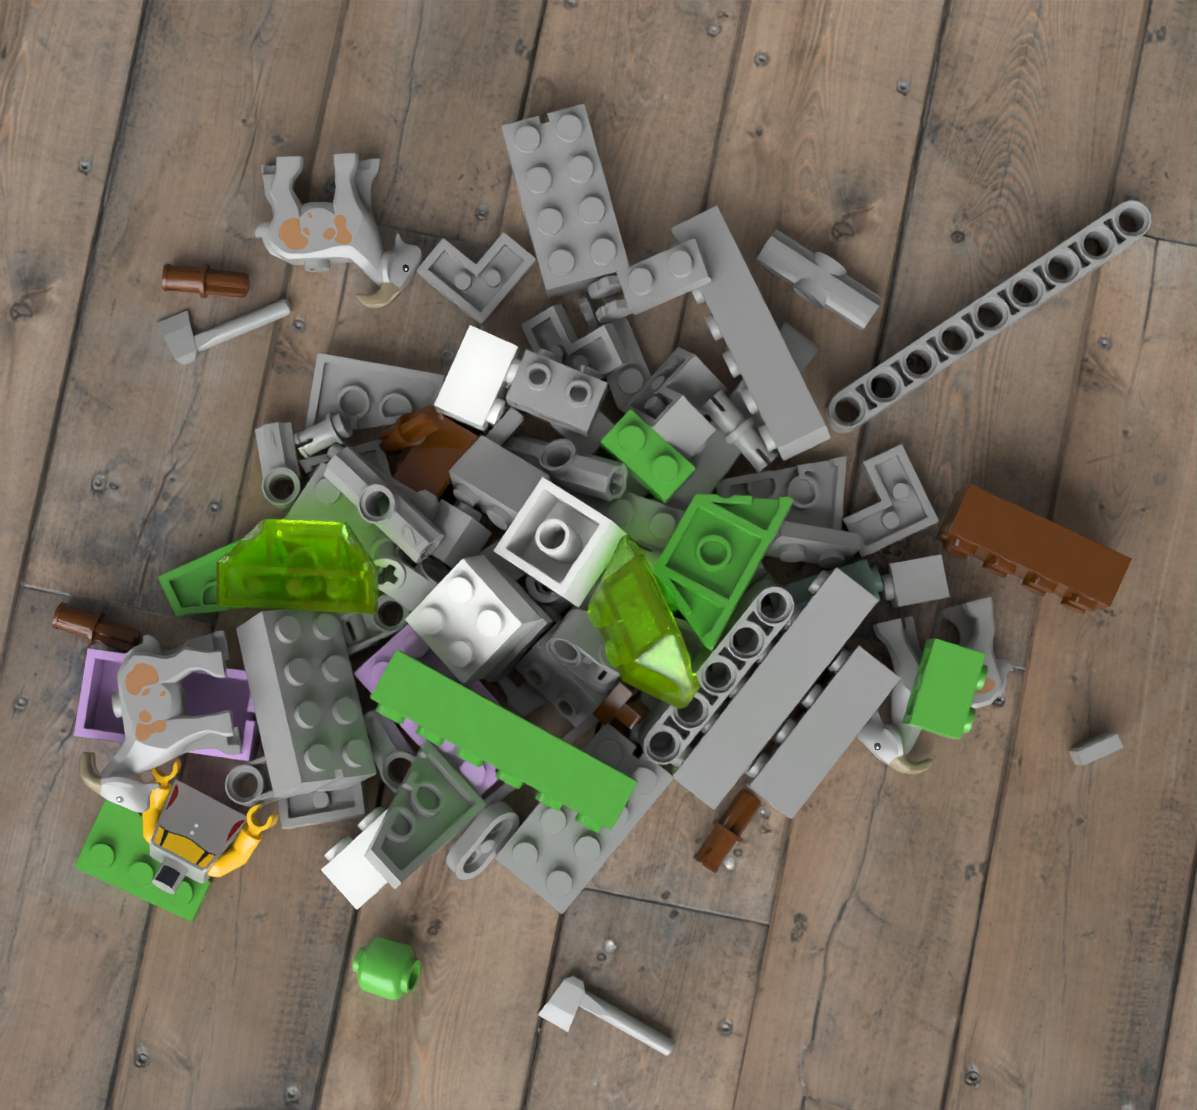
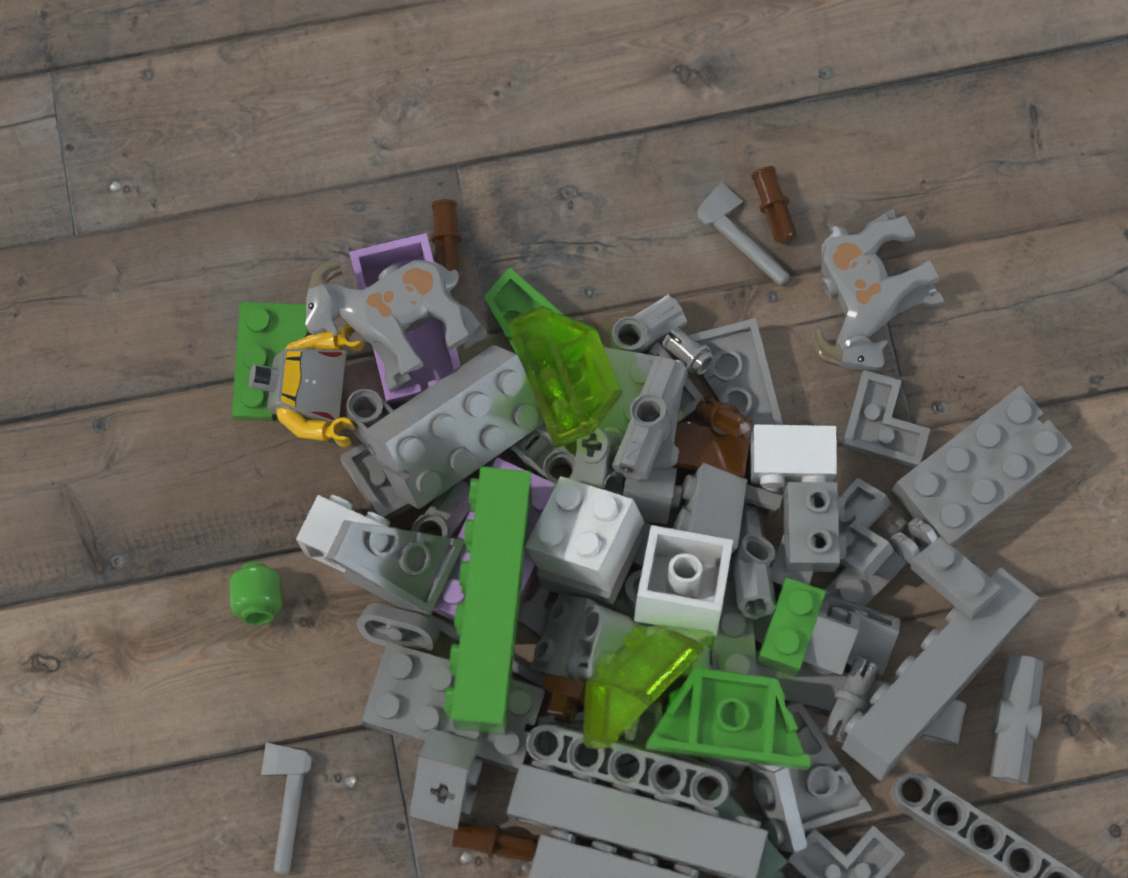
camera: 70 degrees right, 10 degrees down
none -> light grey brick [409,728,483,829]

